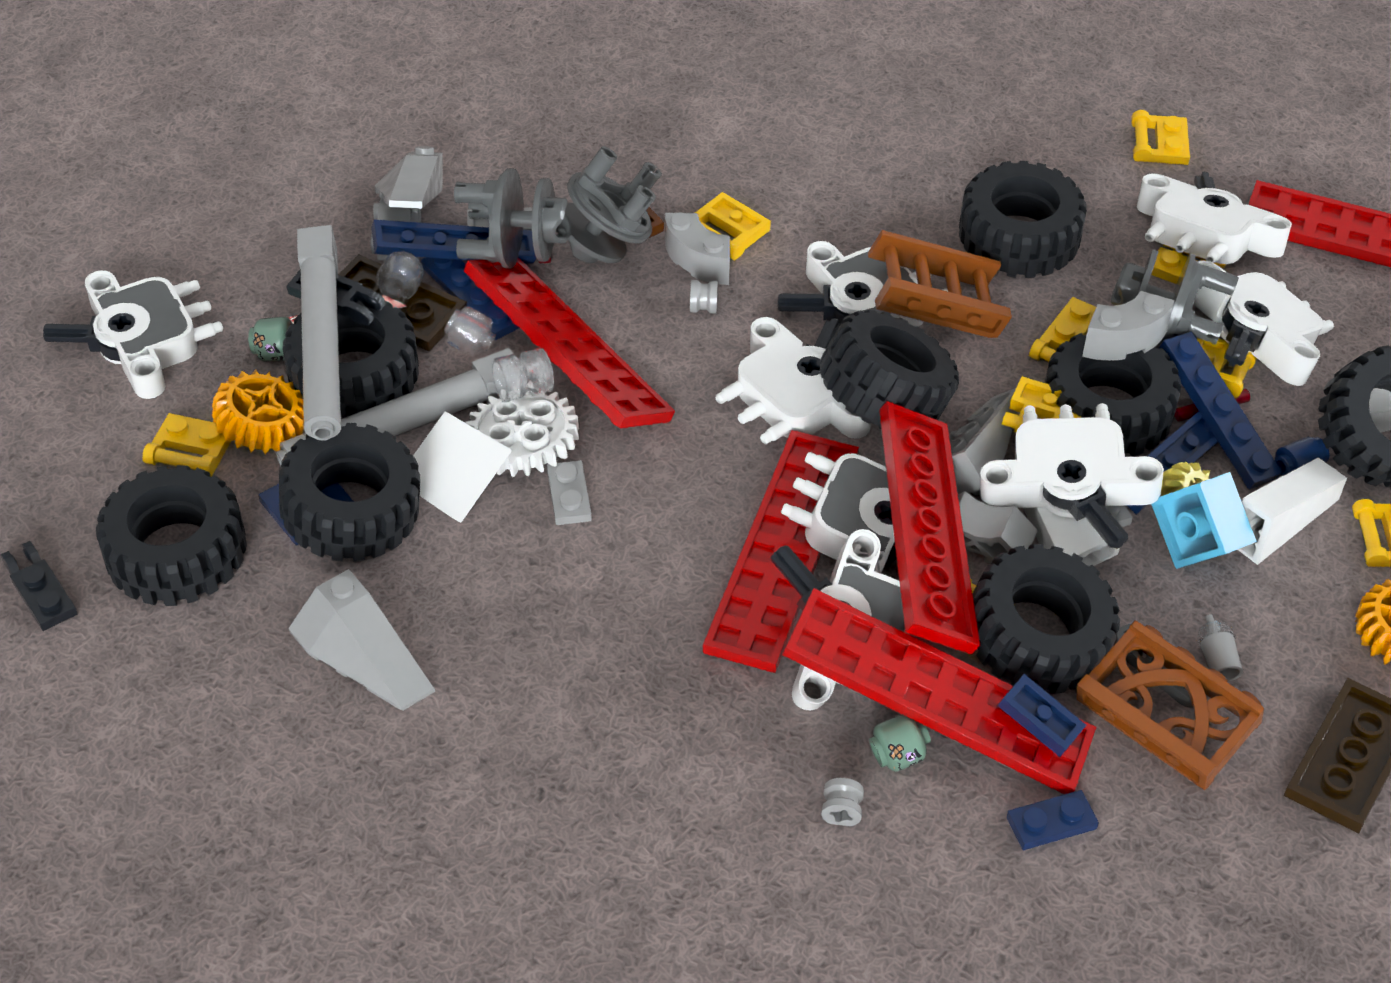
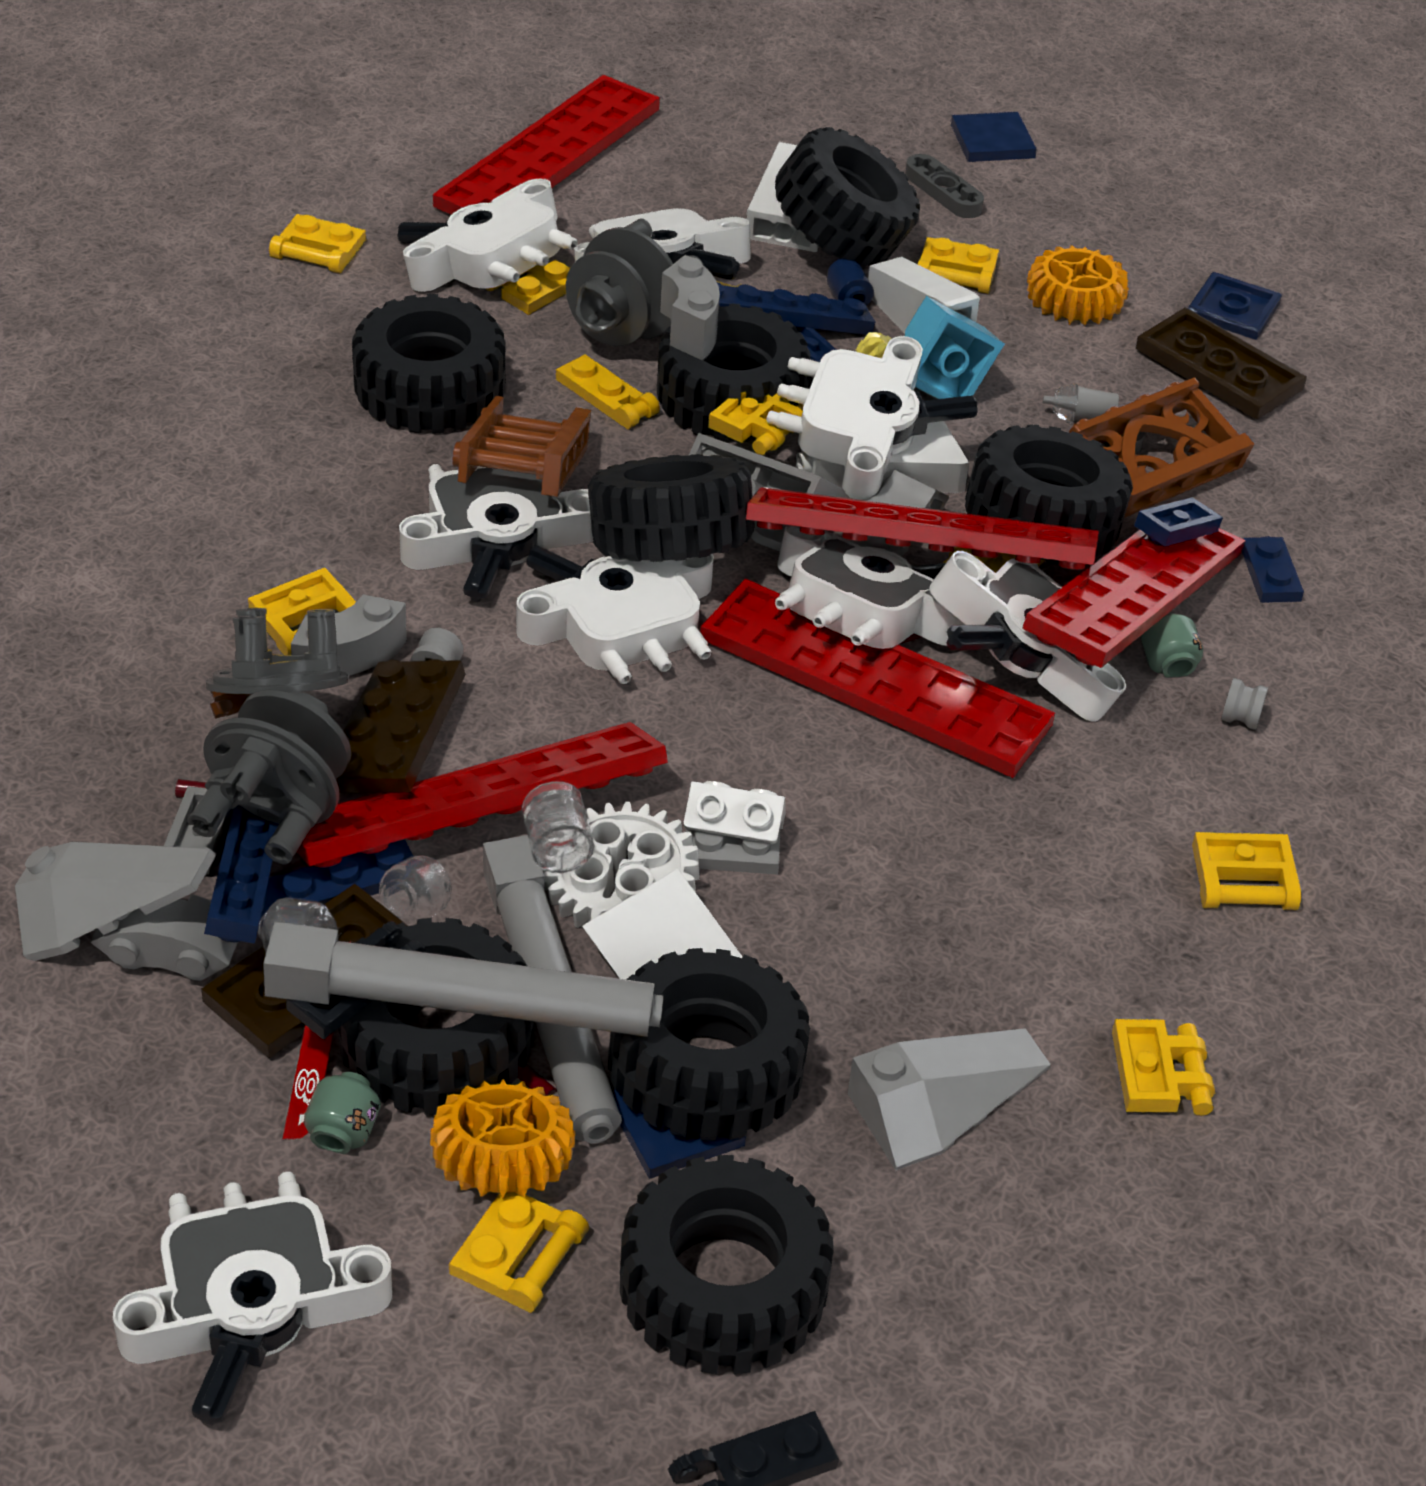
camera: 80 degrees left, 5 degrees down
none -> dark brown plate [336,659,466,793]
none -> white bracket [684,781,786,844]
none -> yellow plate [1112,1019,1215,1116]
none -> yellow plate [1192,832,1301,910]

